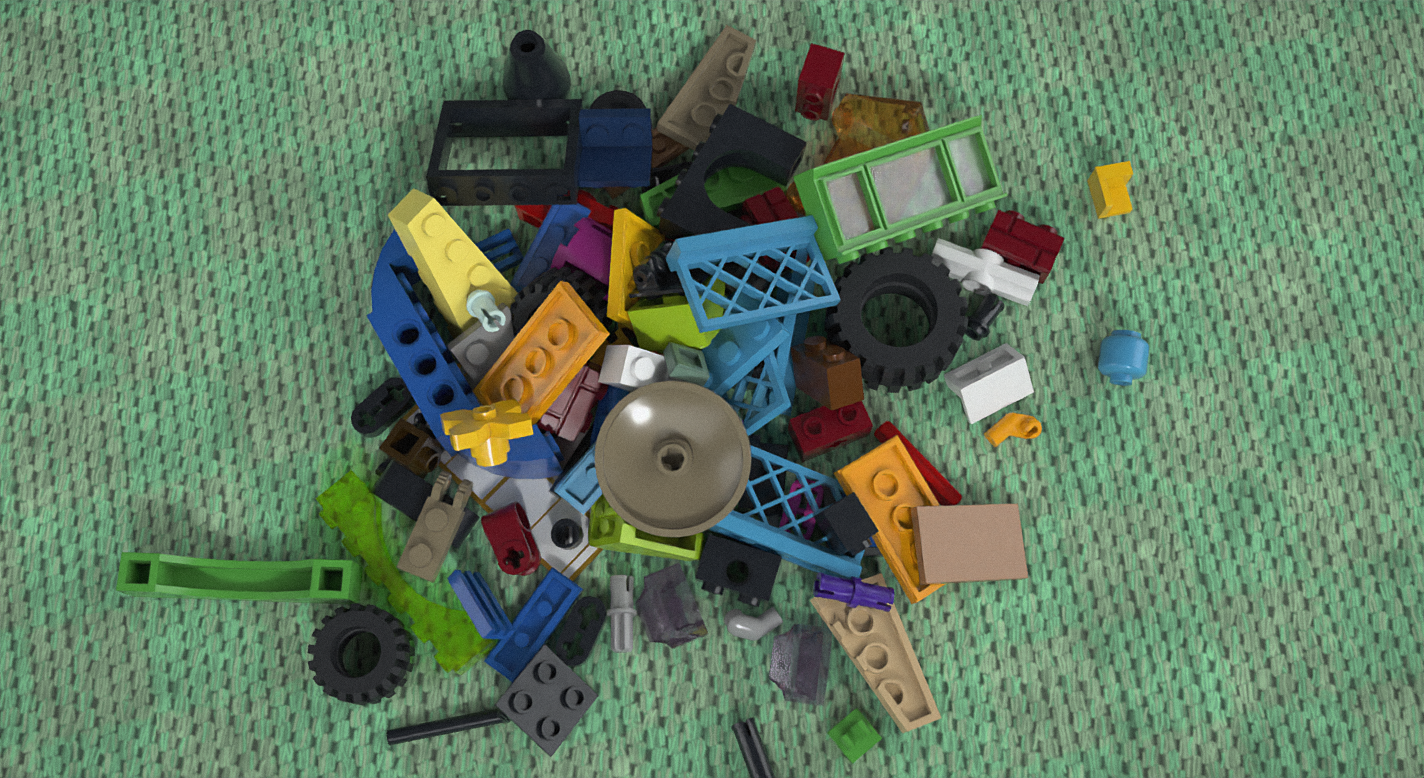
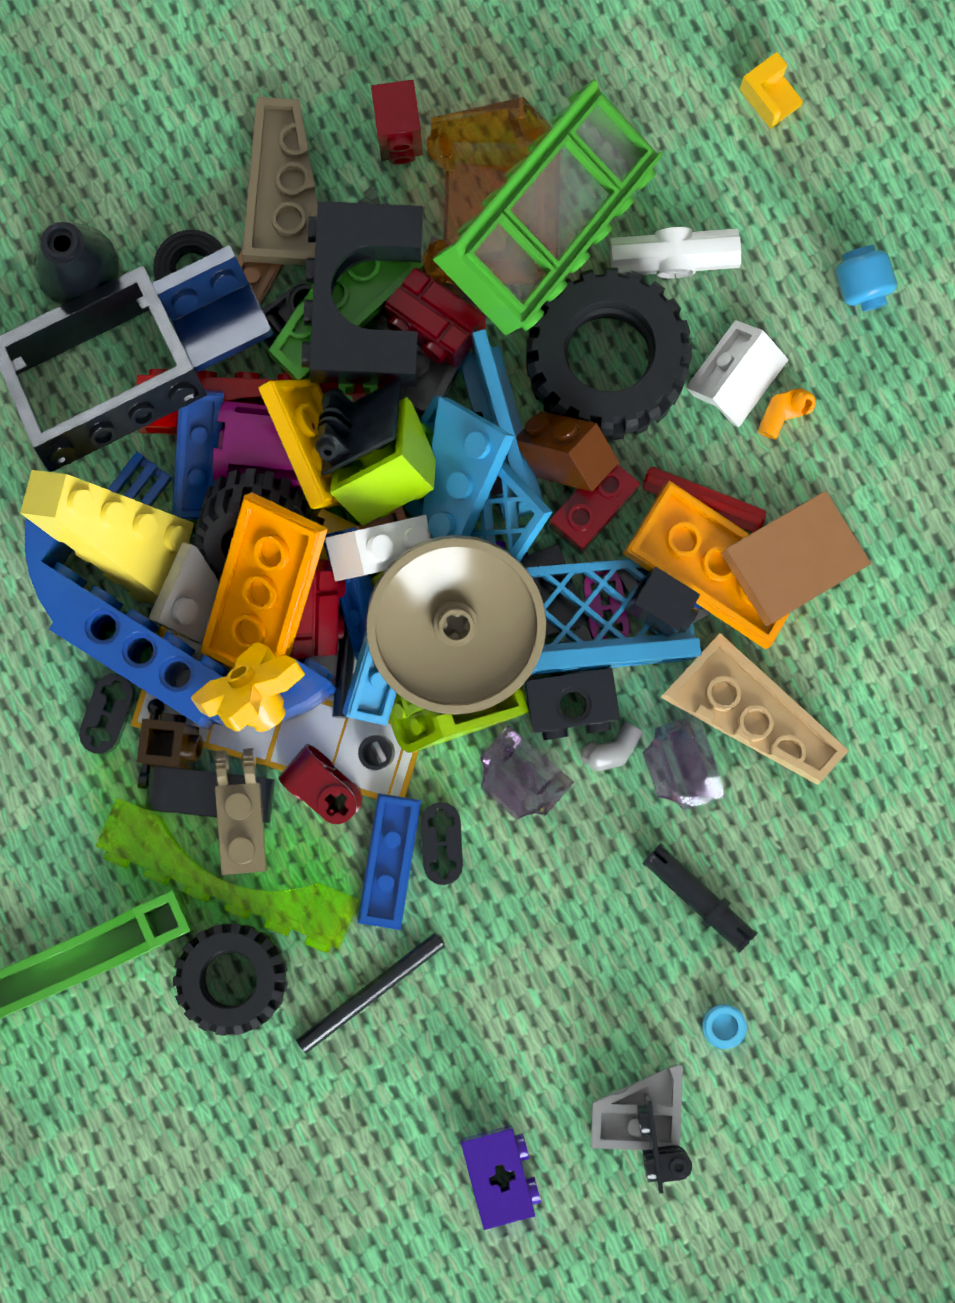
camera: 25 degrees left, 10 degrees up
blue tile [447,570,515,640] -> none
light aqua pin [466,290,506,332] -> none
black hinge [494,644,598,757] -> none
light grey axle [607,575,637,653] -> none
sand green tile [663,342,710,386] -> none
dark azure fence [666,215,841,333] -> none
dark purple pin [813,572,895,612] -> none
bright green tile [827,708,882,764] -> none
black pin [965,294,1005,341] -> none
dark red brick [980,209,1065,284] -> none

